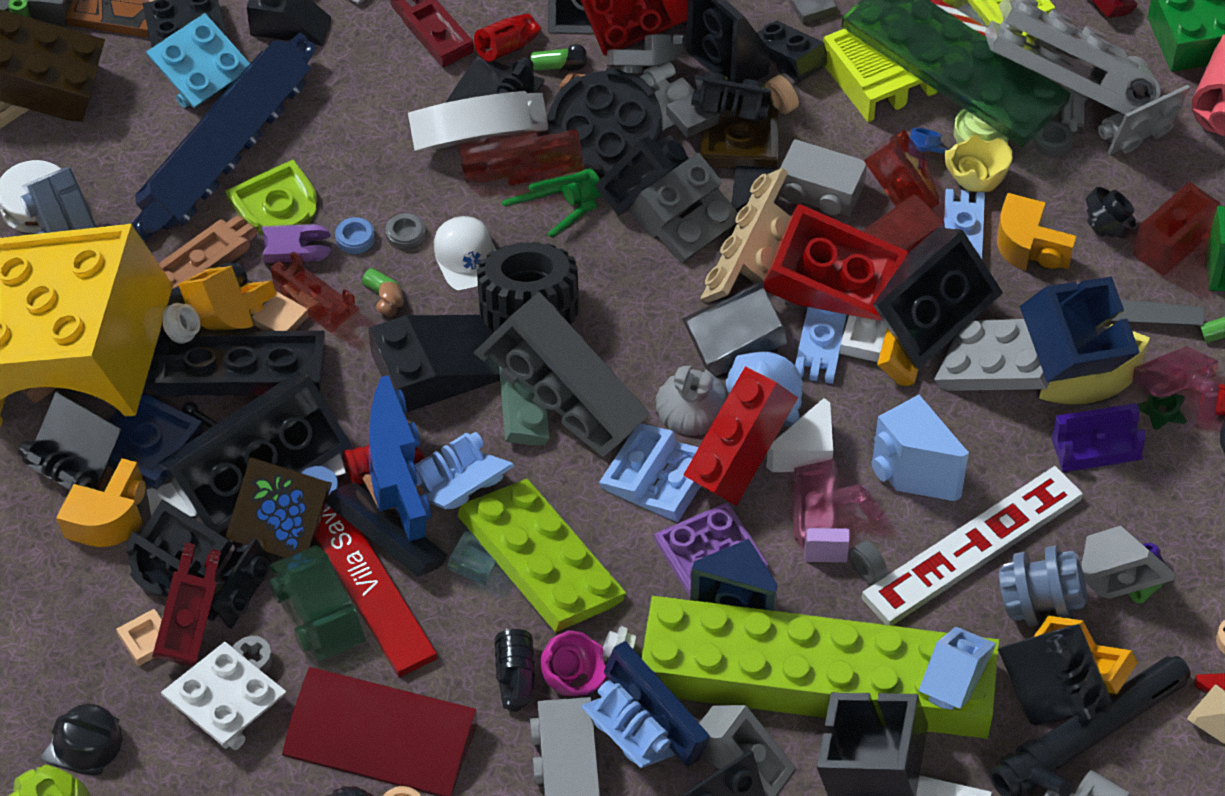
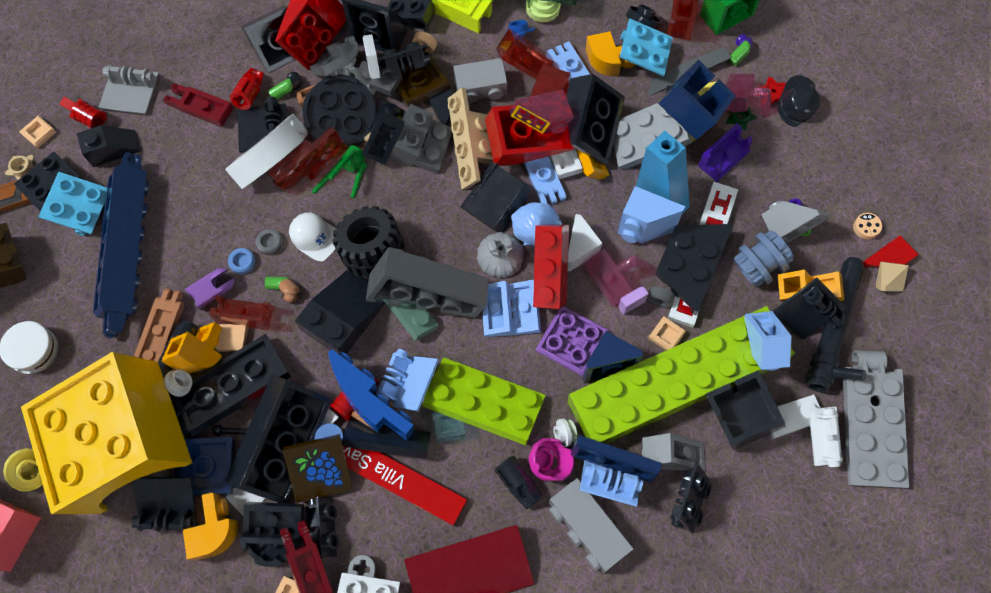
camera: 30 degrees left, 15 degrees up
sand blue brick [20,167,97,234] -> none
lime tile [225,159,317,235] -> none
clear green brick [269,545,366,661] -> none
light yellow hair [945,134,1013,193] -> none
none -> white tile [363,35,380,79]
none -> clear pink slope [509,89,574,134]
none -> medium azure hinge [620,19,673,76]
none -> dark azure slope [636,131,690,214]
none -> light nougat tile [648,316,686,350]
none -> black wing [655,224,733,315]

